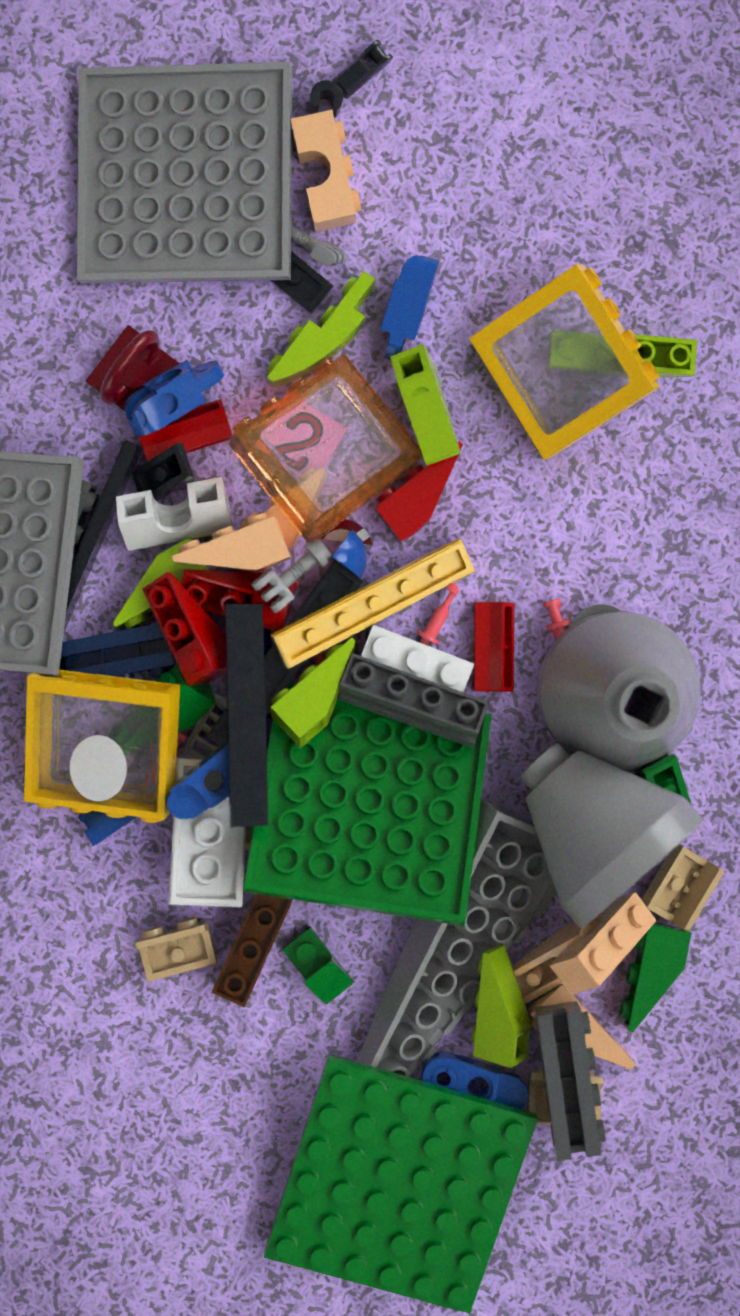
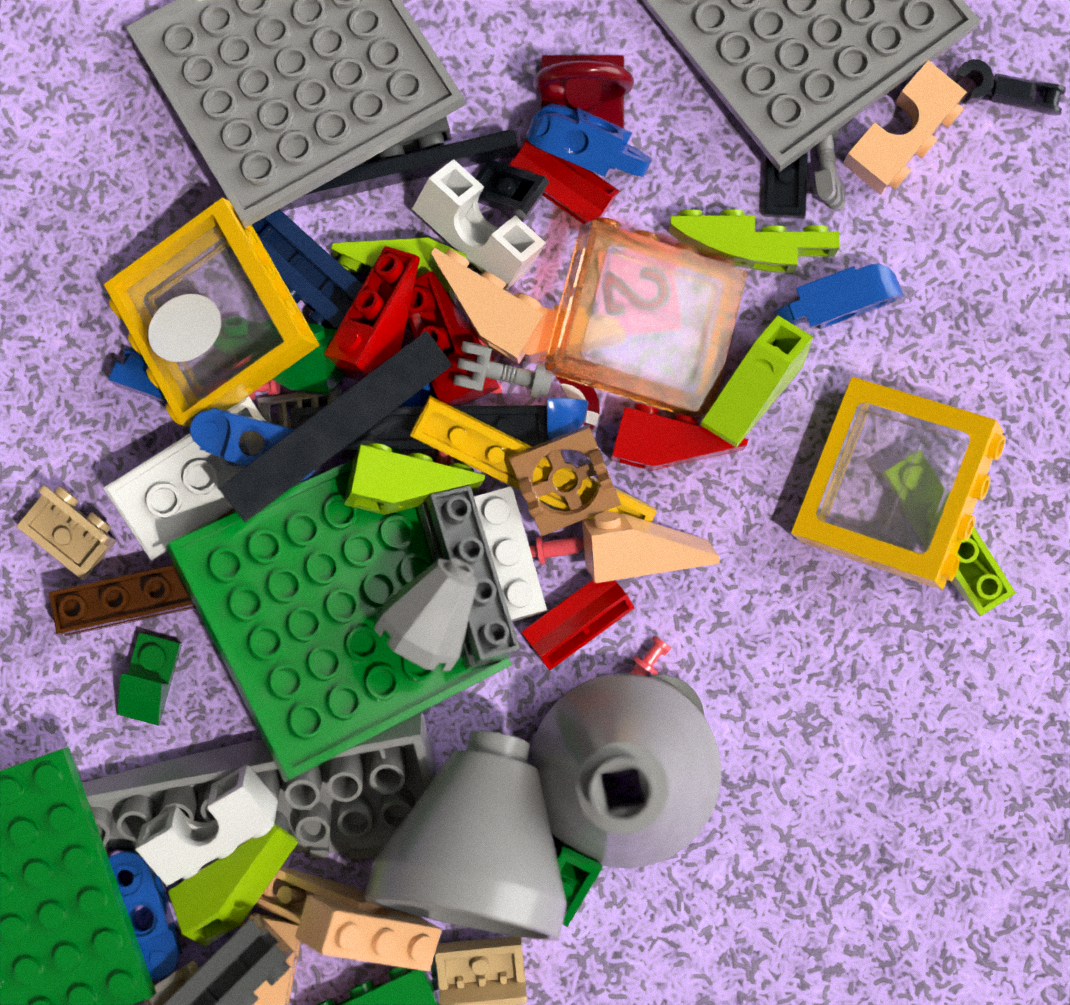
camera: 55 degrees right, 5 degrees down
none -> white arch [135,764,278,886]
none -> light grey cone [374,558,477,671]
none -> medium nougat piece [509,424,621,536]
none -> light nougat slope [582,512,720,583]

